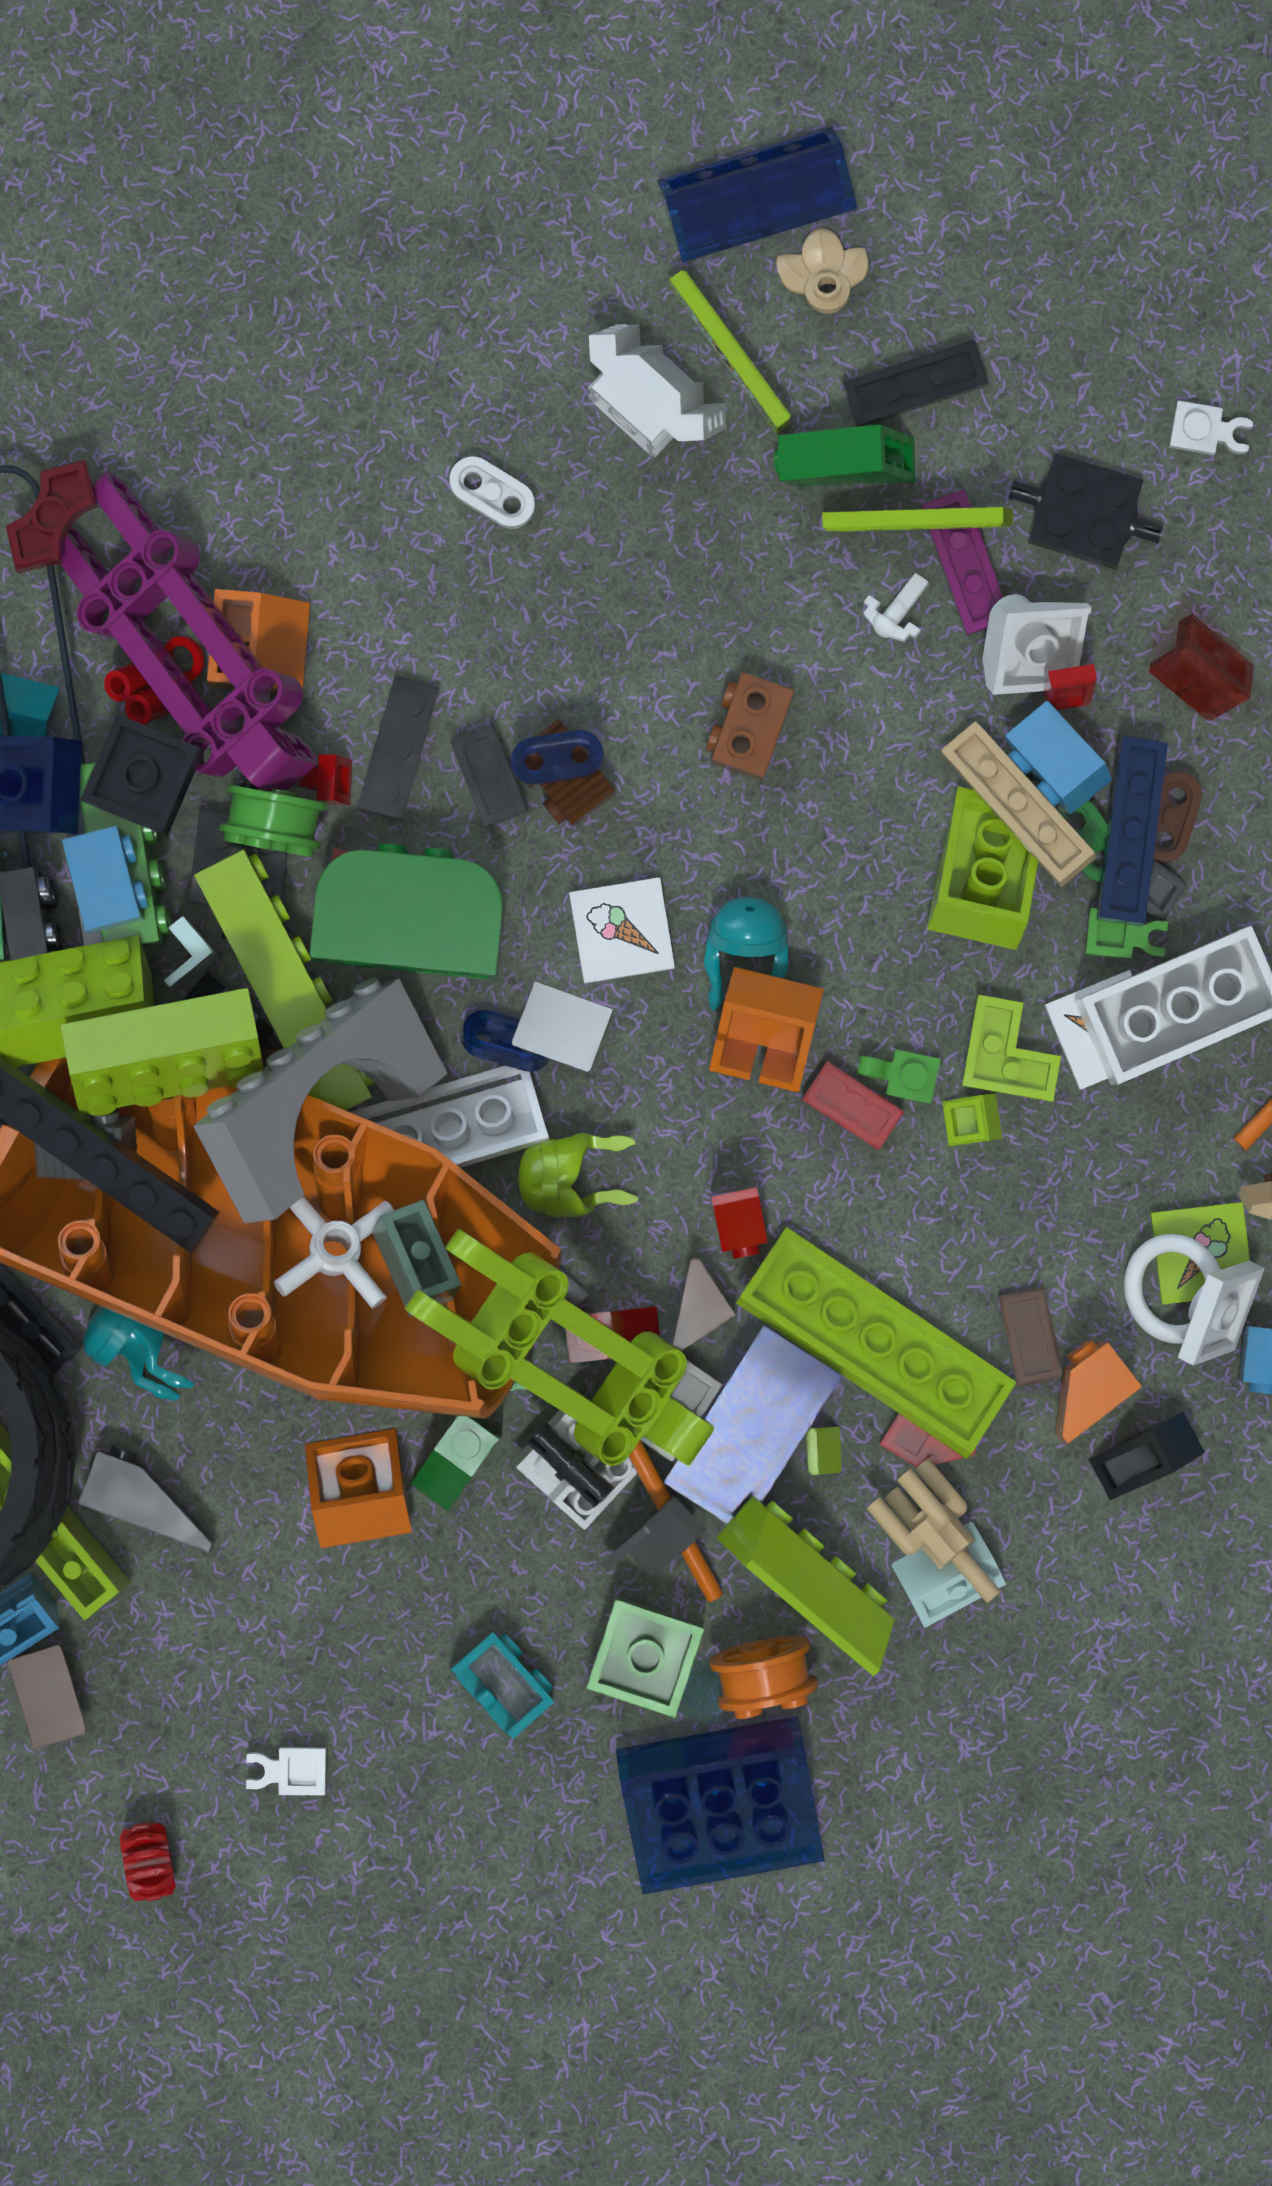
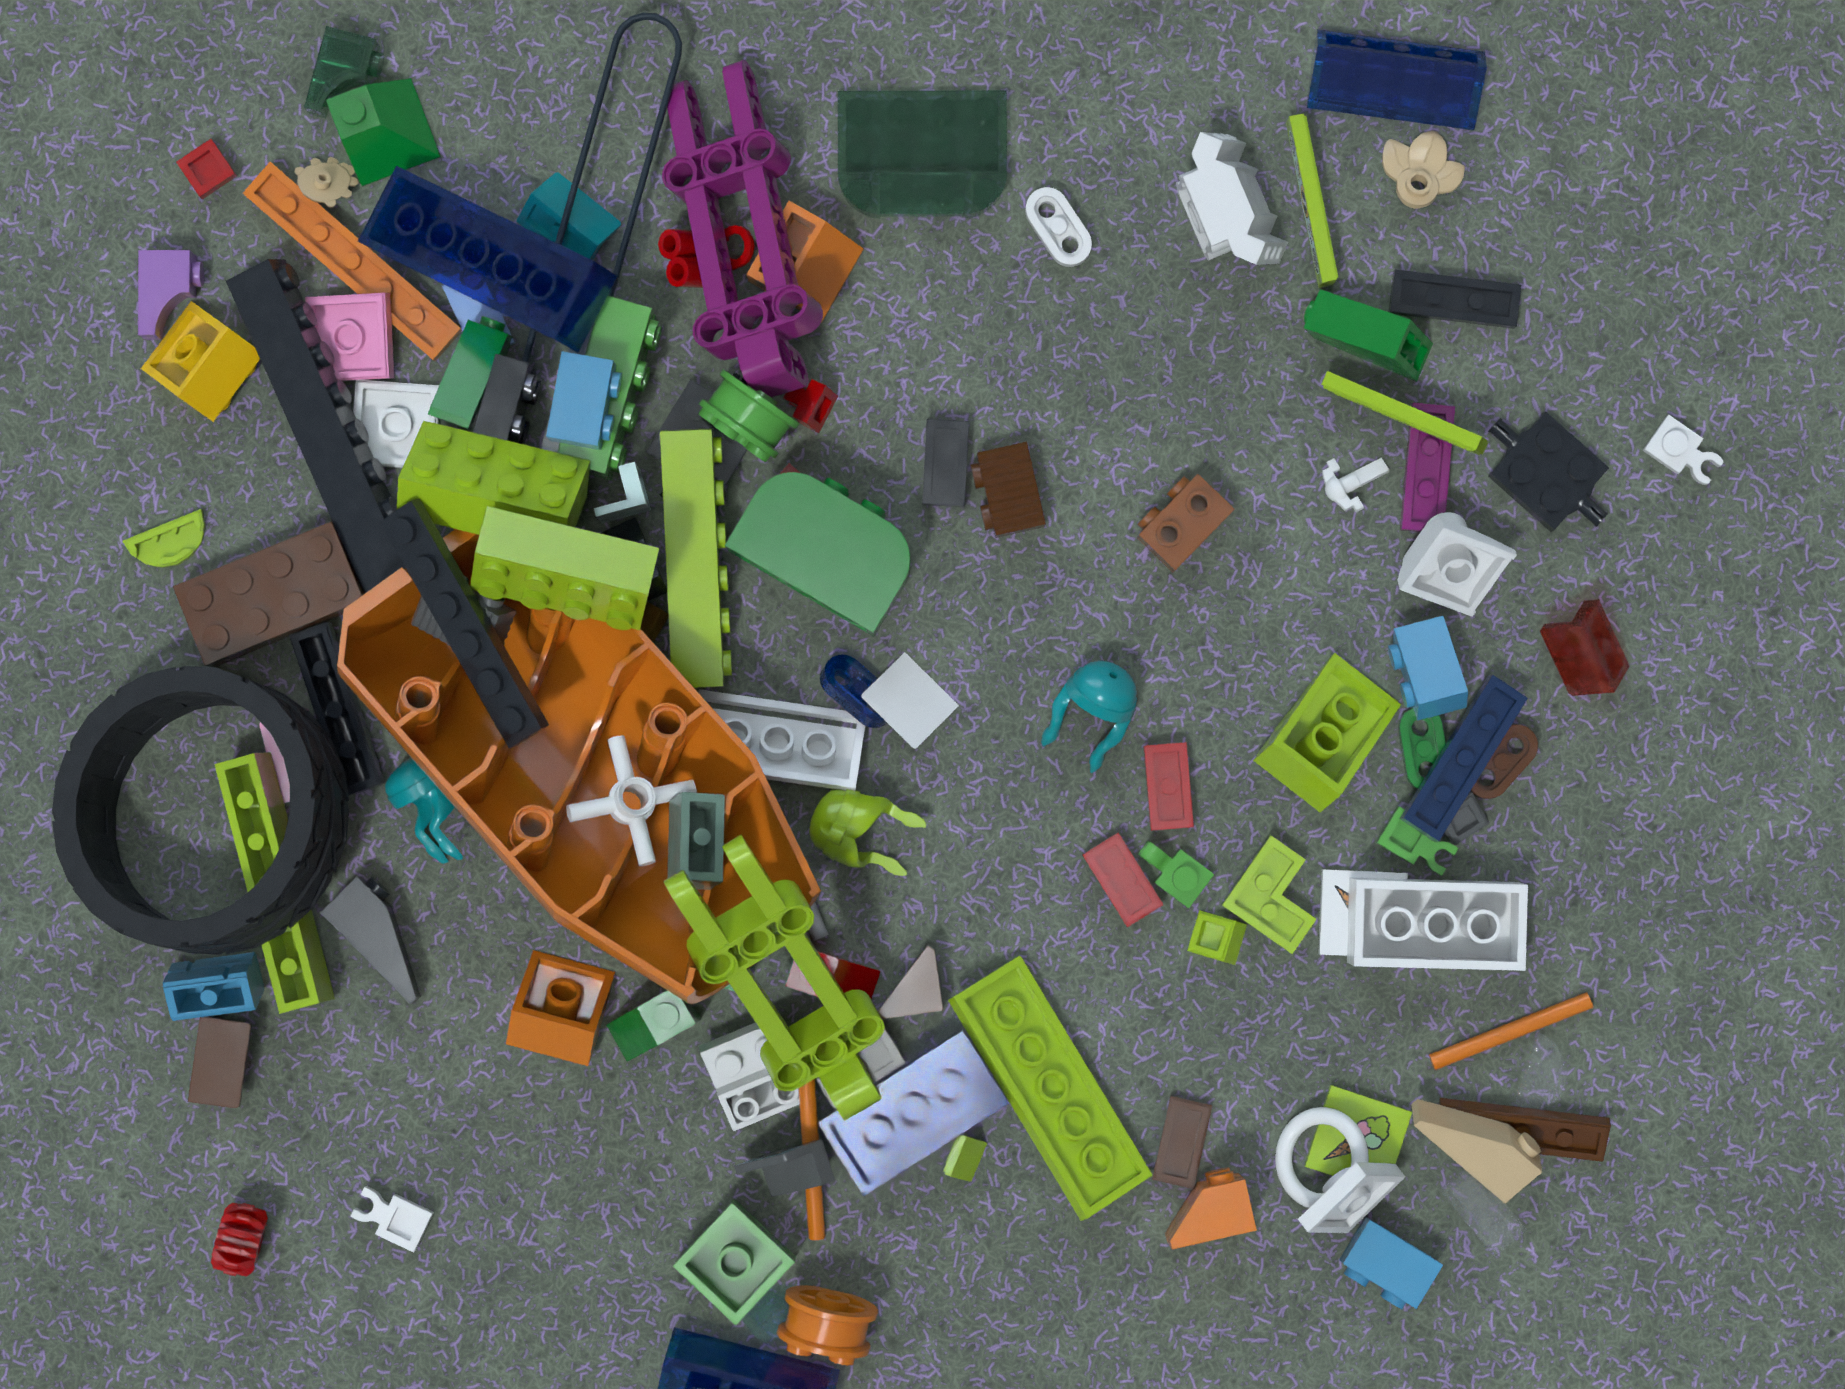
camera: 20 degrees right, 0 degrees up
dark red tile [6,460,98,574] -> none
black tile [80,714,204,837] -> none
light grey arch [193,977,448,1223] -> none
black plate [358,675,440,821] -> none
window [449,1632,554,1739] -> none
clear blue plate [511,730,603,785] -> none
black pin [526,1422,614,1508] -> none
white tile [569,877,675,984] -> none
orange piece [709,967,824,1093] -> none
red slope [710,1187,768,1259] -> none
lime slope [716,1496,895,1677] -> none
tan plant [867,1458,1001,1604] -> none
tile [879,1413,977,1467] -> none
light aqua panel [892,1522,1006,1628] -> none
tan plate [941,721,1097,887] -> none
red tile [1043,664,1097,710] -> none
black slope [1088,1412,1205,1500] -> none
none -> clear green plate [837,90,1007,219]
none -> red plate [1143,742,1194,831]

